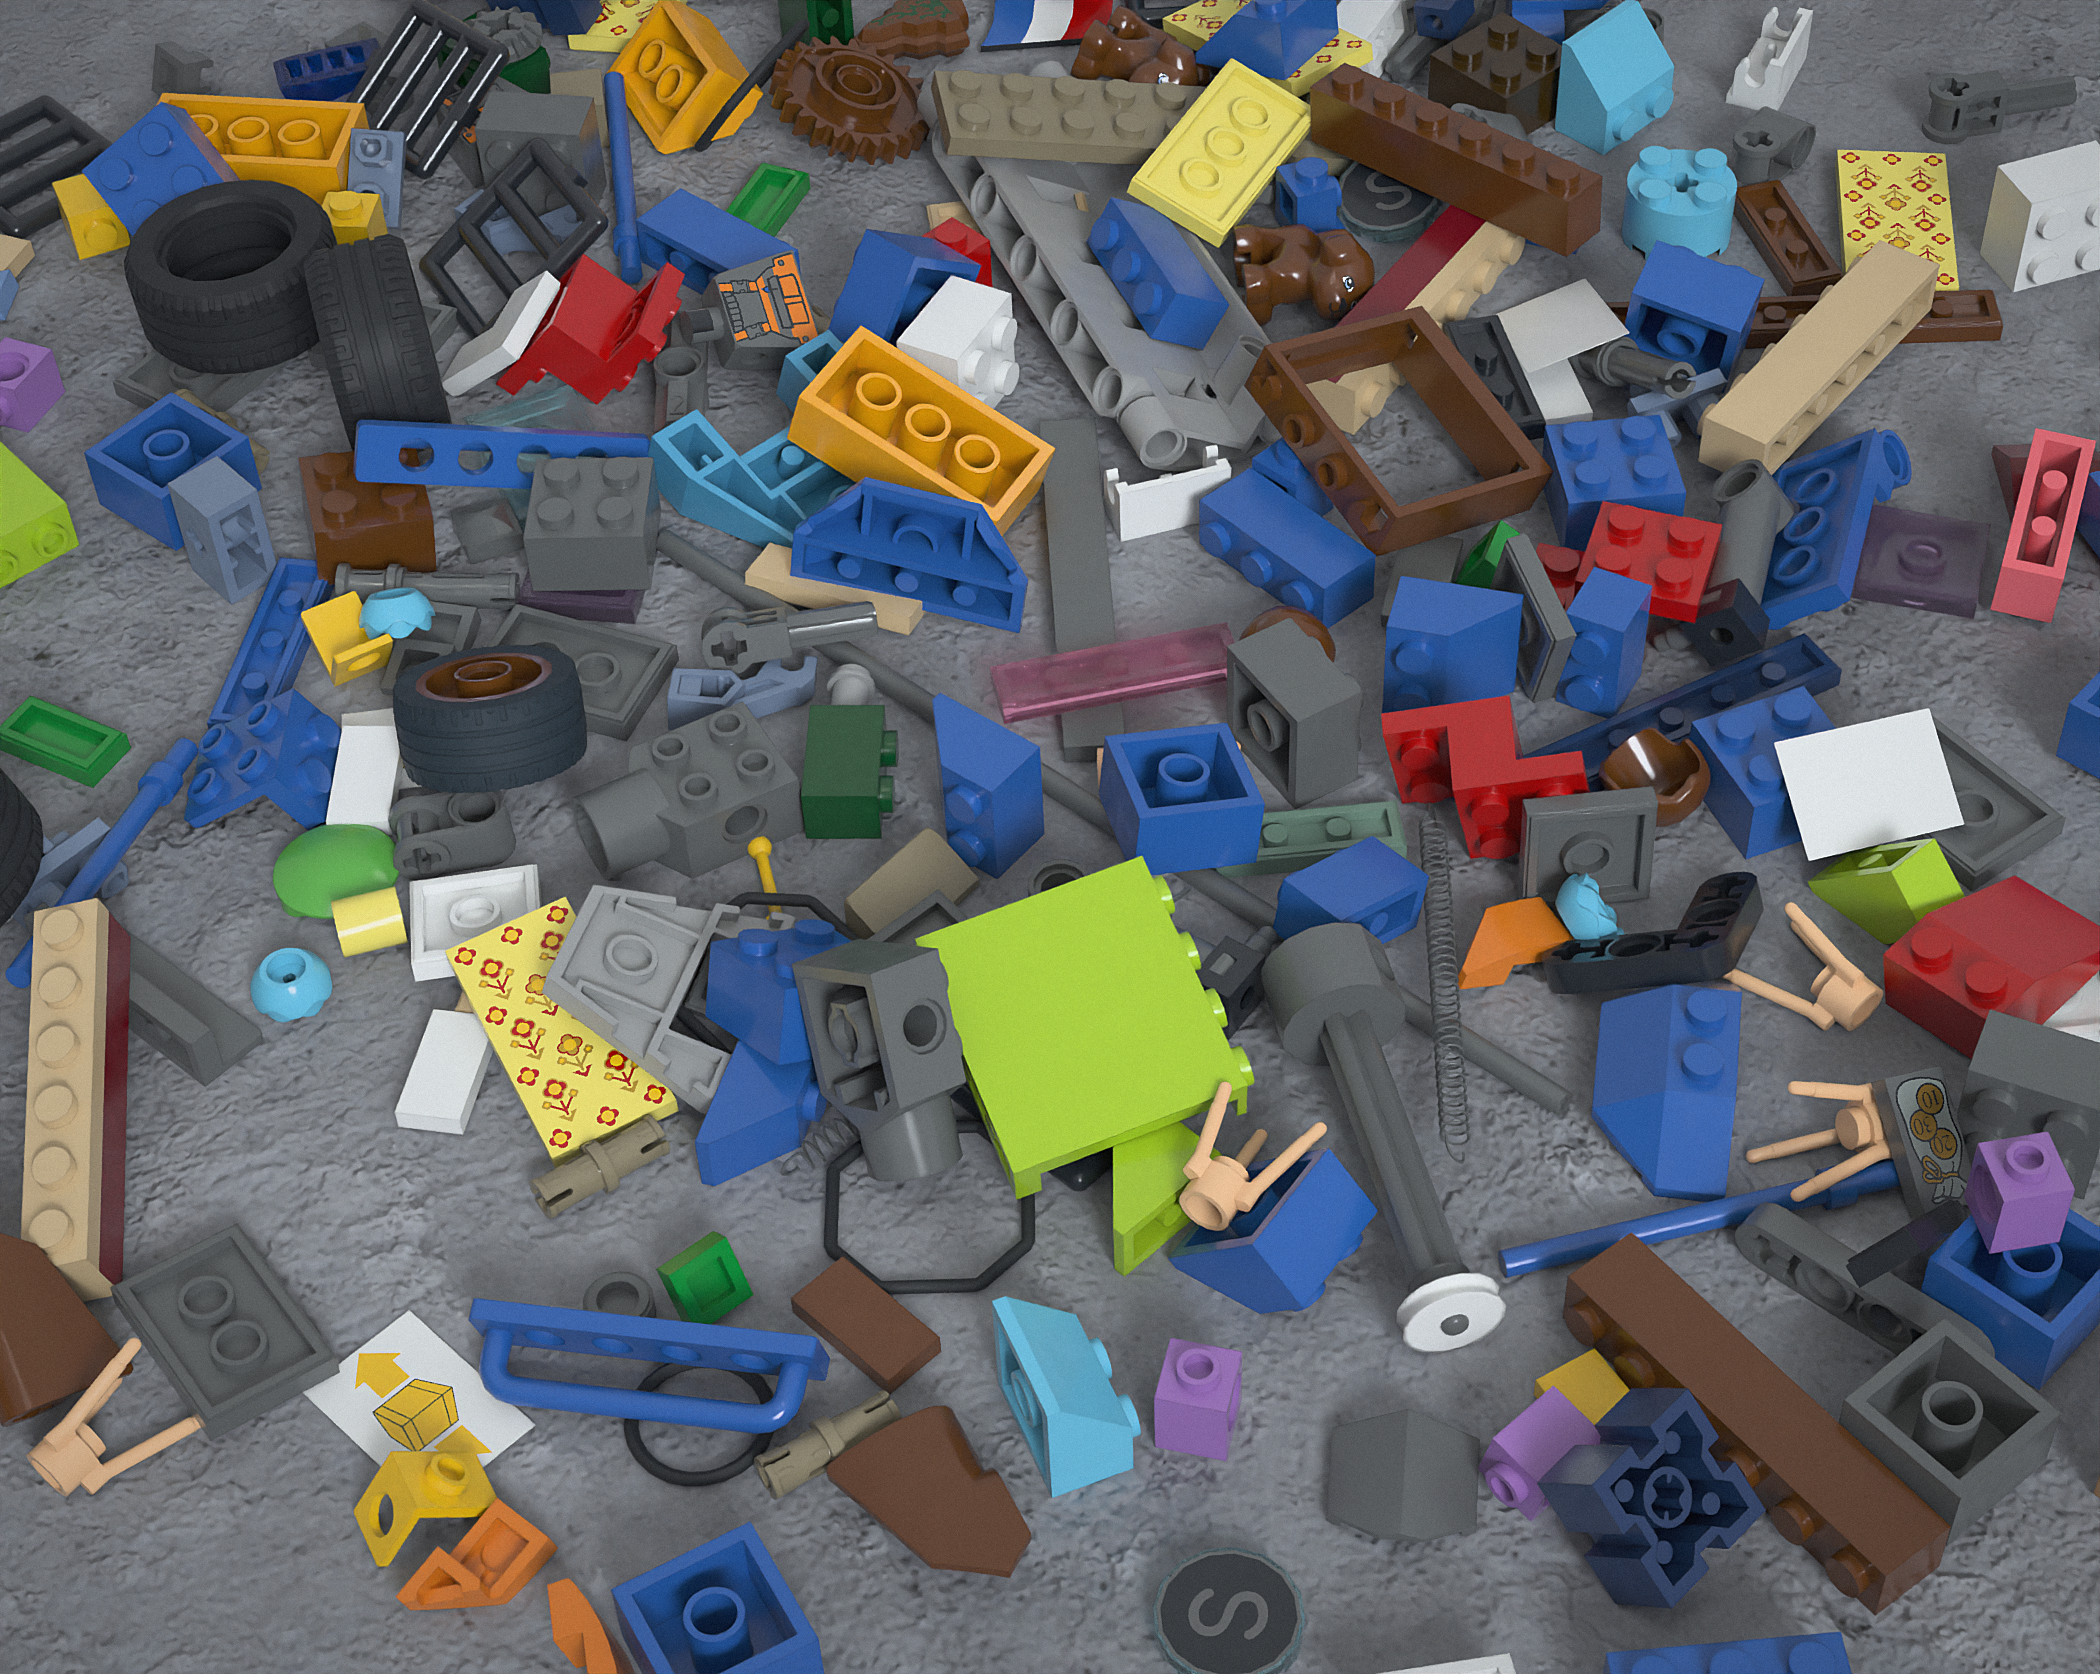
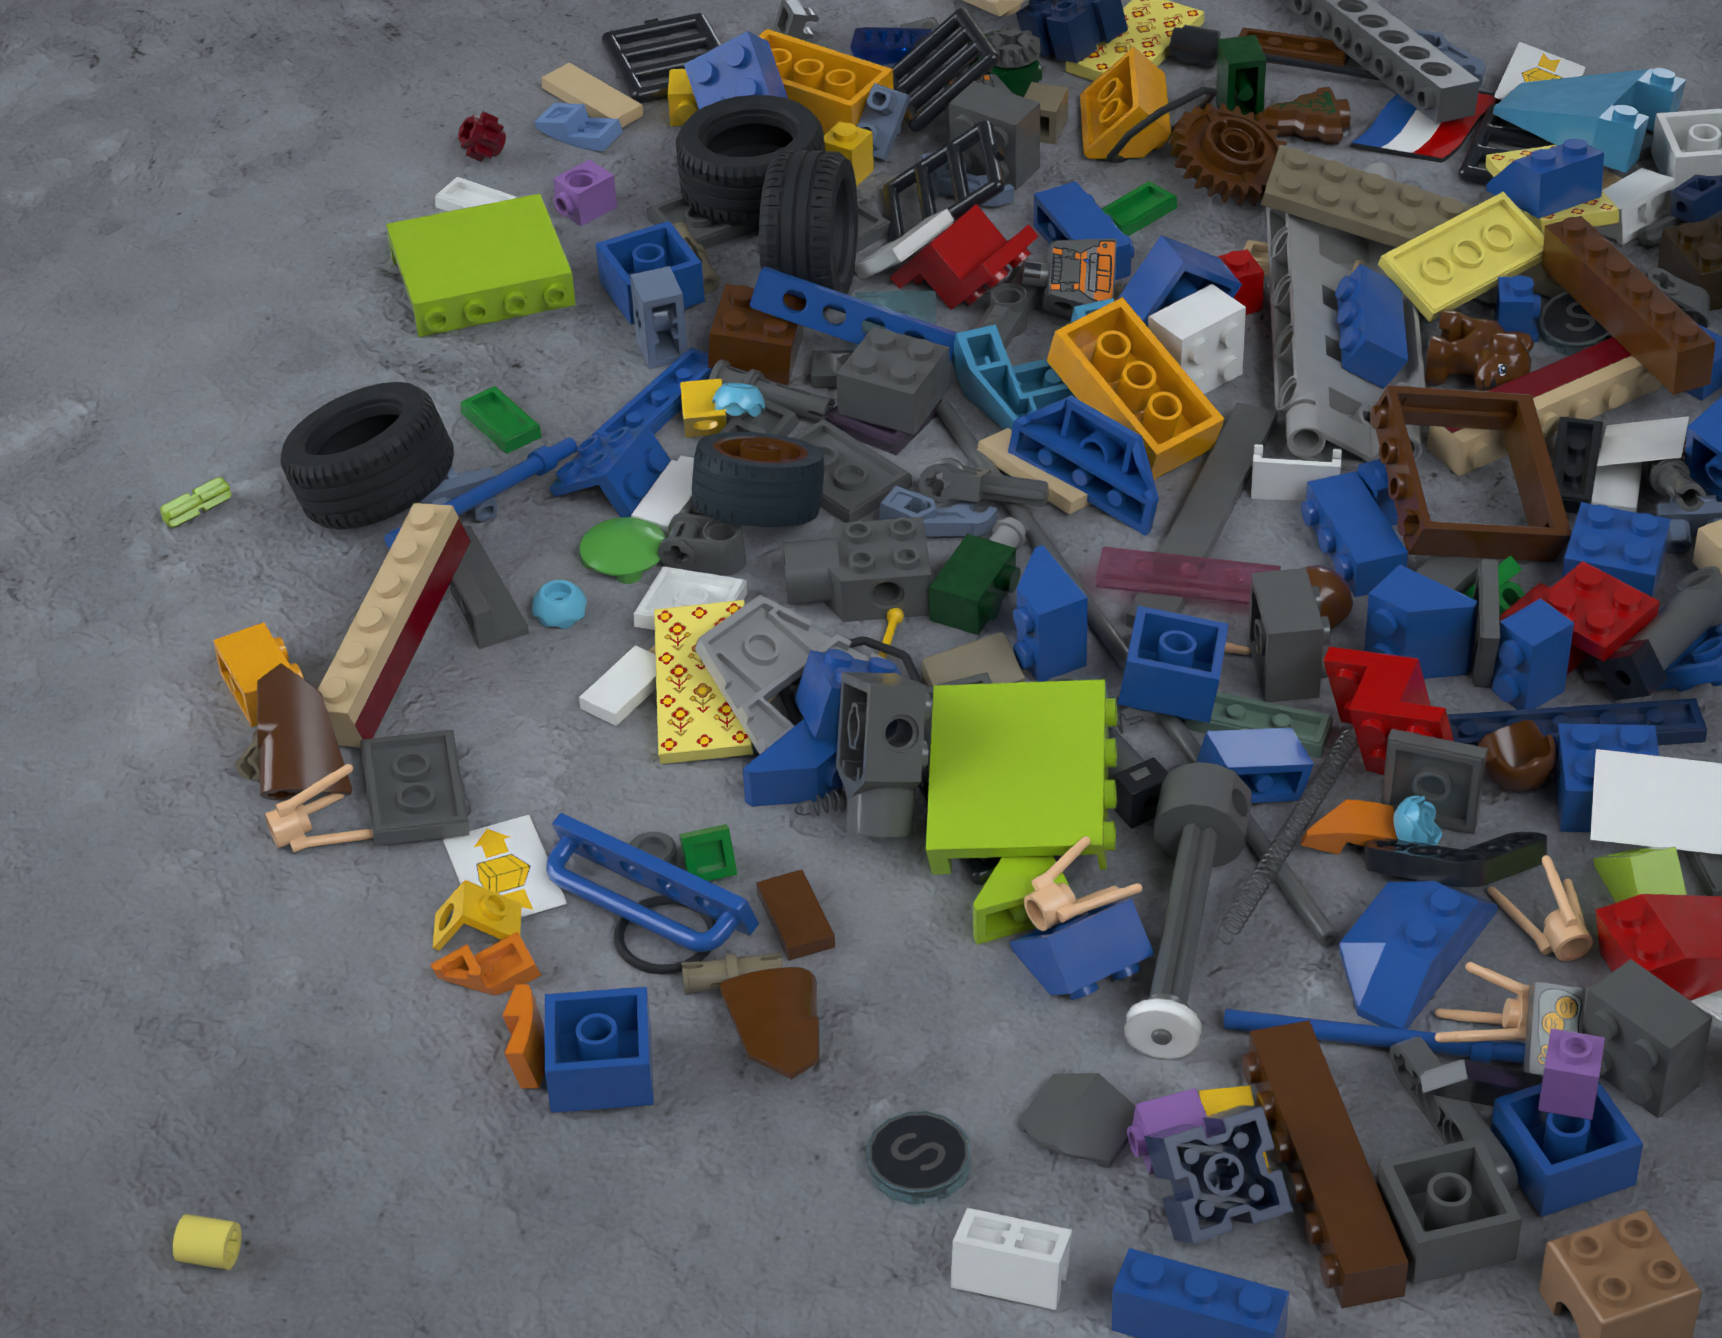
camera: 25 degrees right, 5 degrees down
light yellow gear [331,886,408,958] -> none
dark tan pin [529,1115,670,1219] -> none
blue bar [604,72,643,284] -> none
black piece [824,1120,1035,1295] -> none
medium azure slope [992,1296,1141,1498] -> none
reddish brown animal [1070,5,1211,87] -> none
medium lavender brick [1154,1338,1242,1461] -> none

